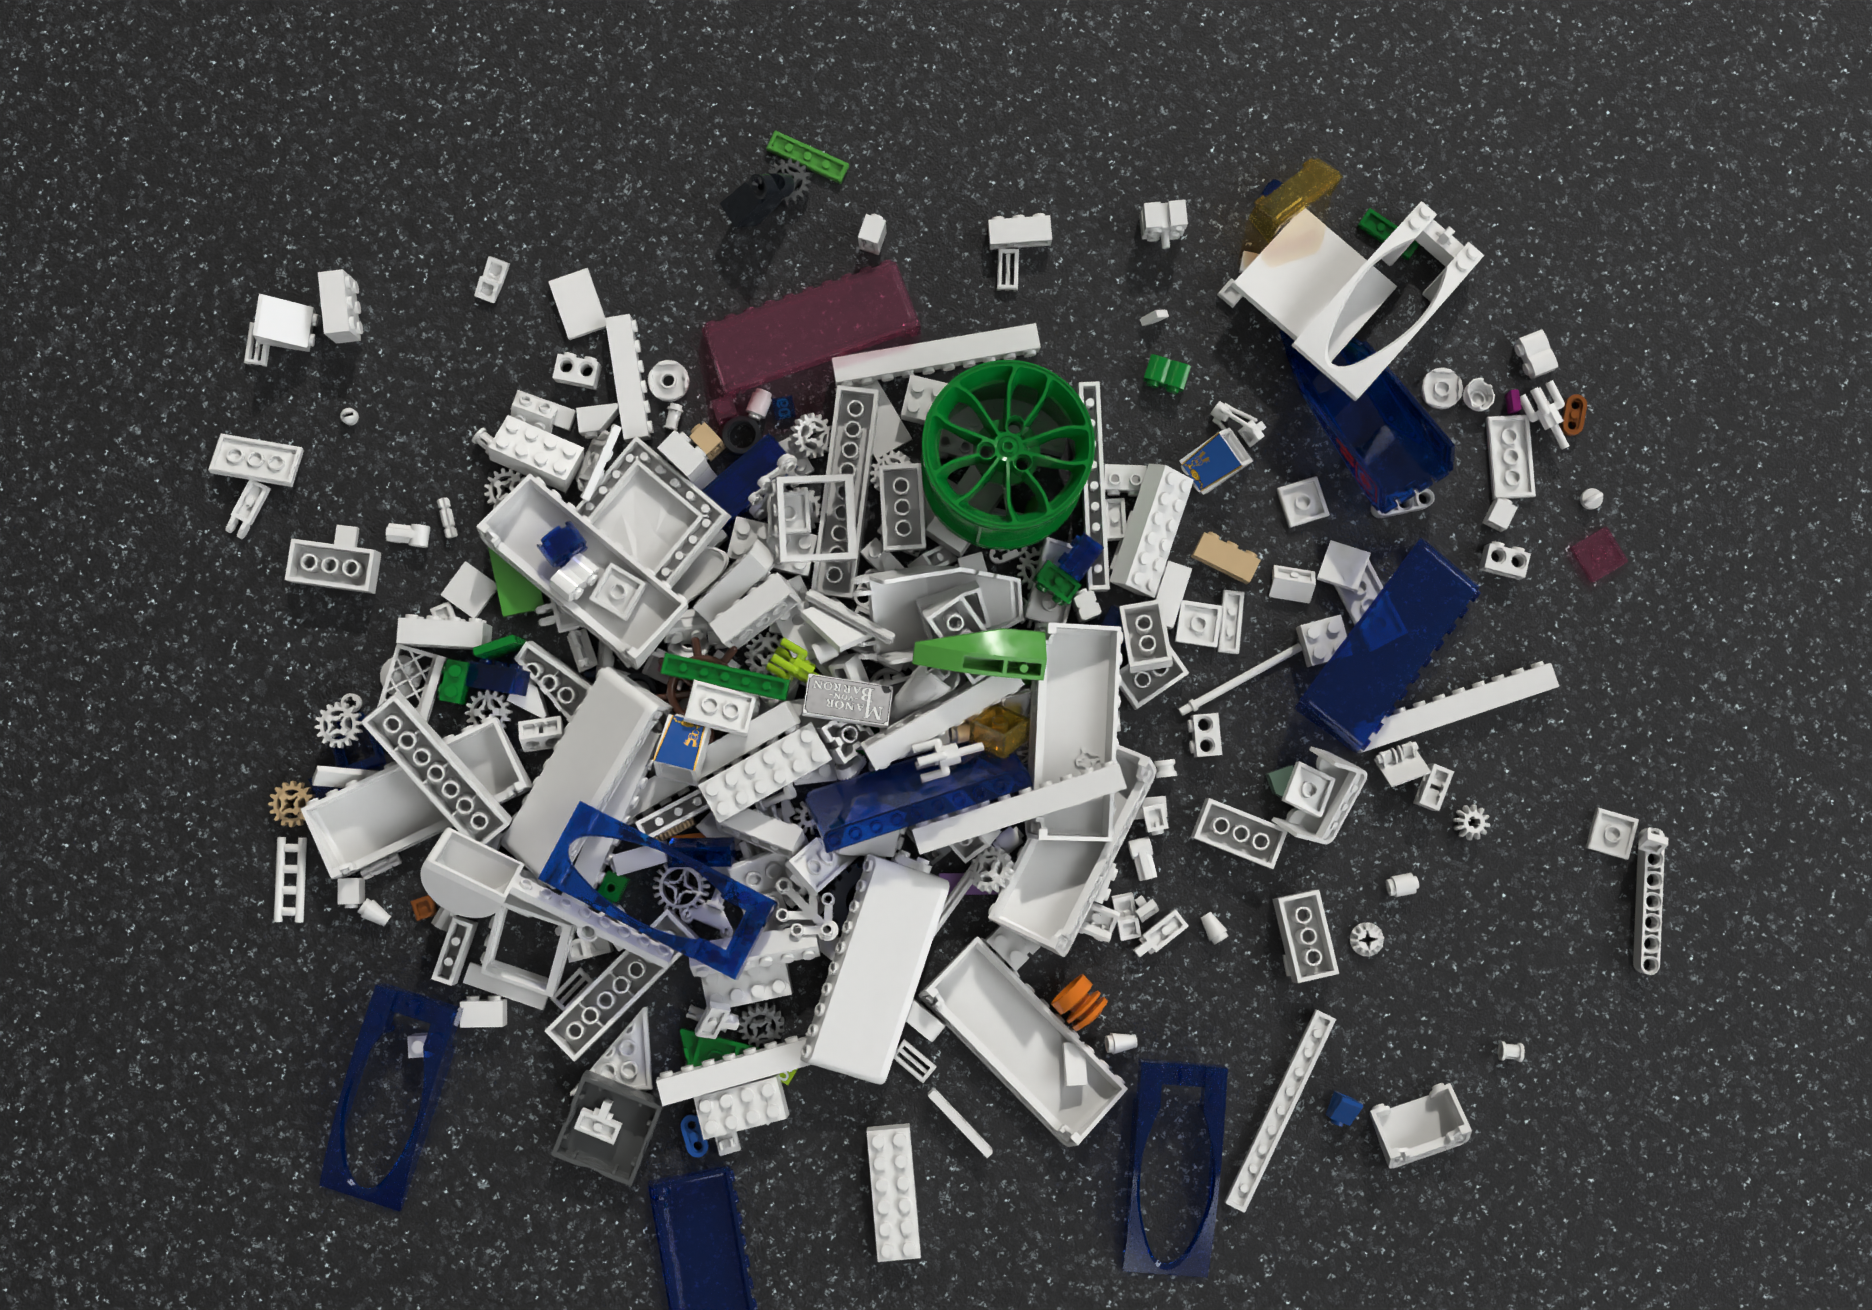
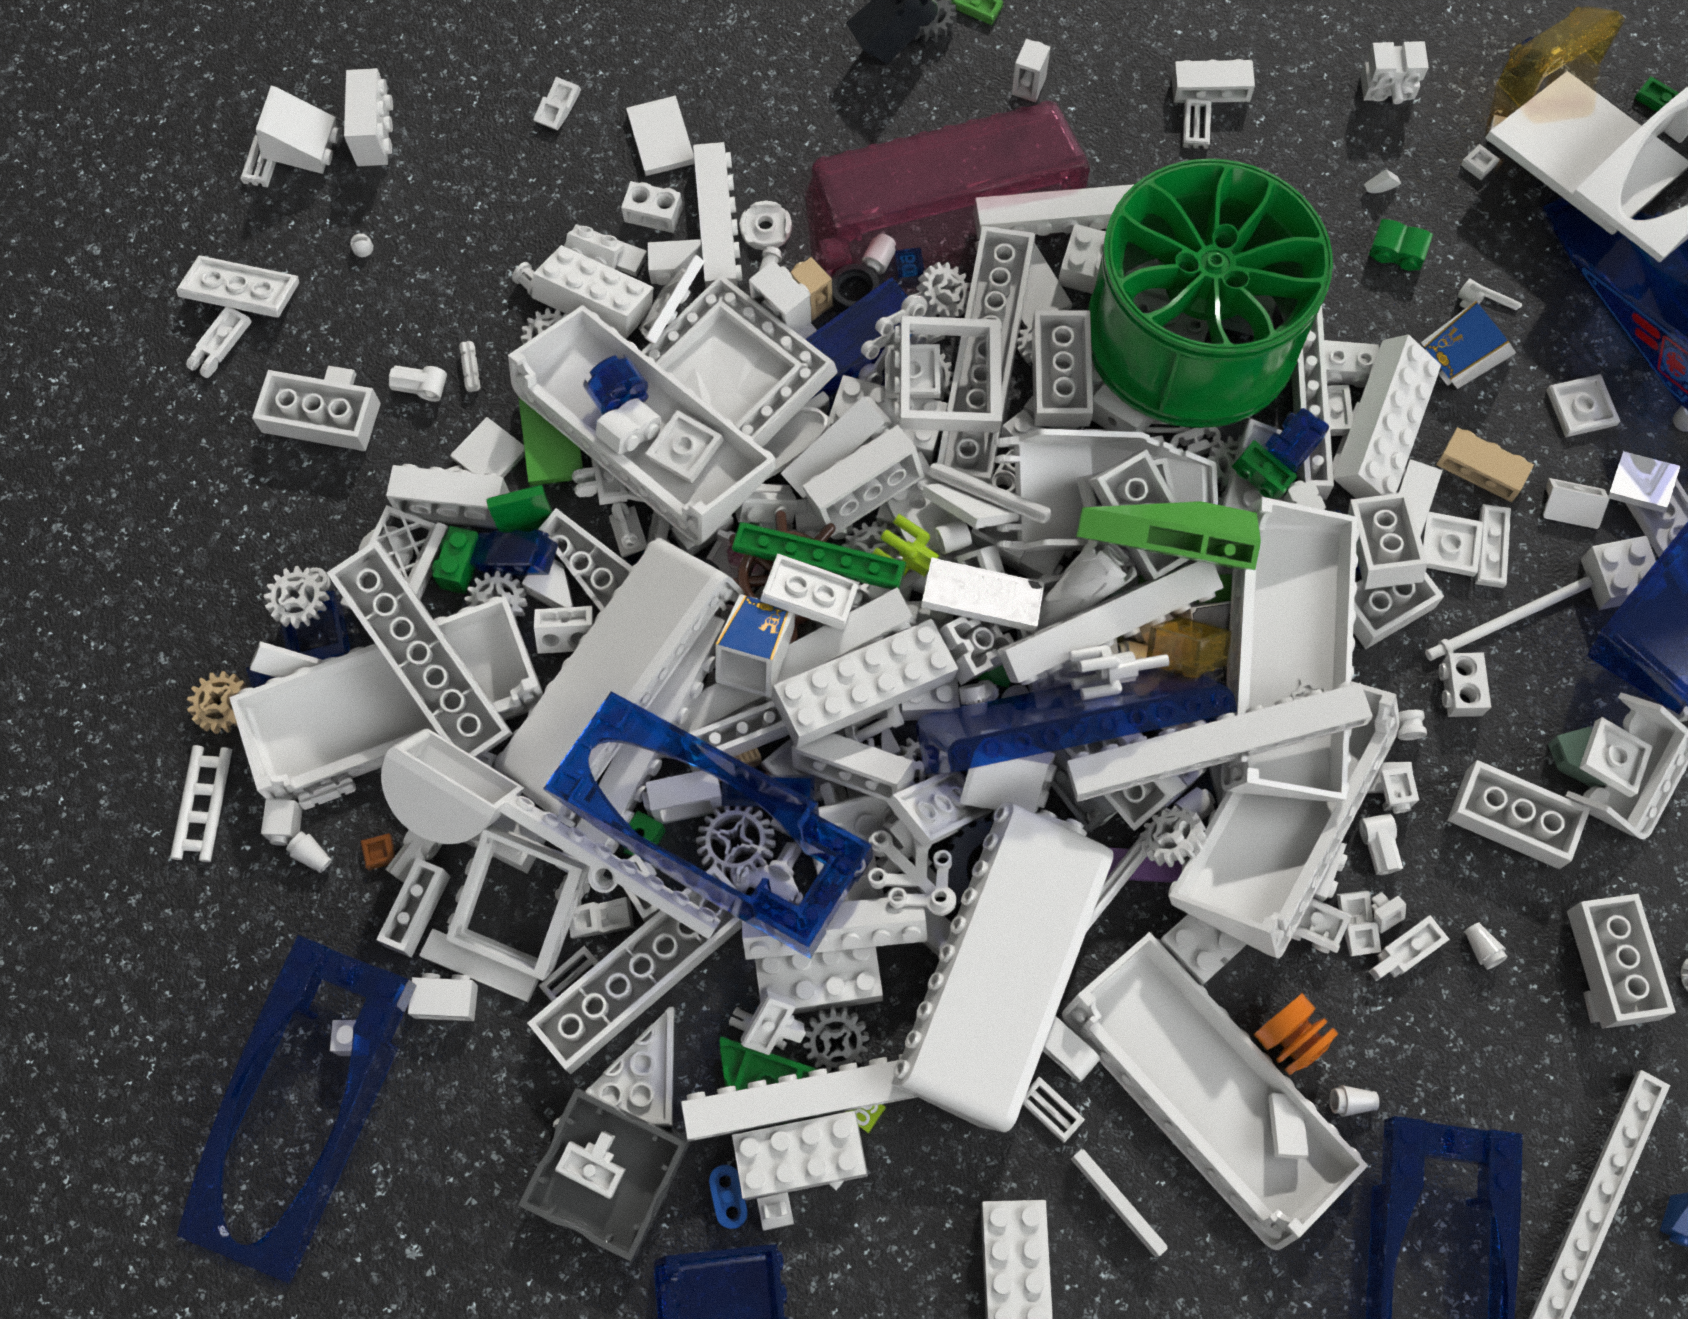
camera: 10 degrees right, 15 degrees down
white tile [1238,419,1267,447] -> none

